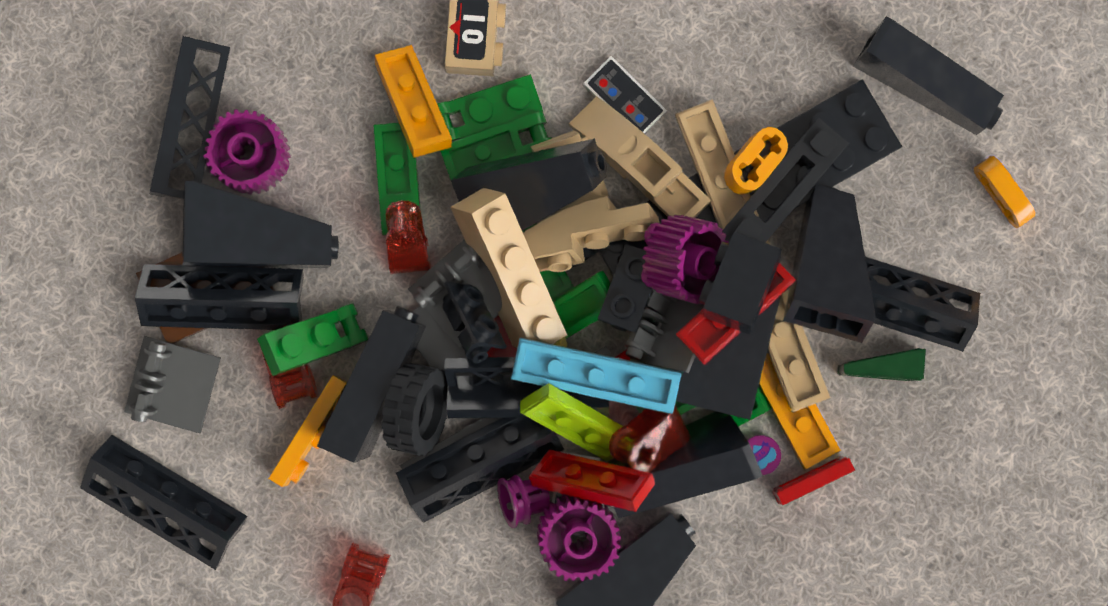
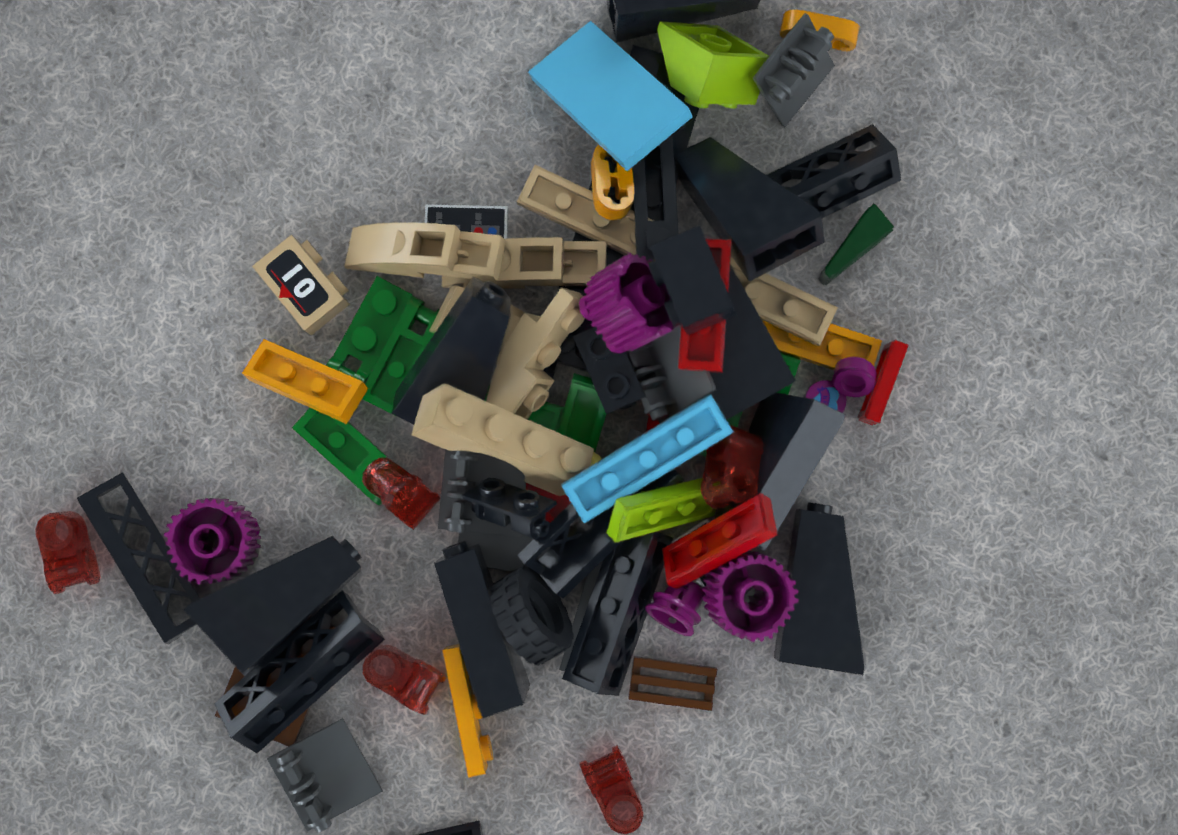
camera: 45 degrees left, 0 degrees up
green plate [257,303,369,376] -> none
none -> clear red piece [35,511,101,594]
none -> tan slope [344,222,506,282]
none -> medium azure tile [528,21,692,171]
none -> reddish brown tile [628,656,717,711]
none -> lime slope [657,22,770,109]
none -> dark grey hinge [753,13,835,127]
none -> magenta tile [832,357,876,397]

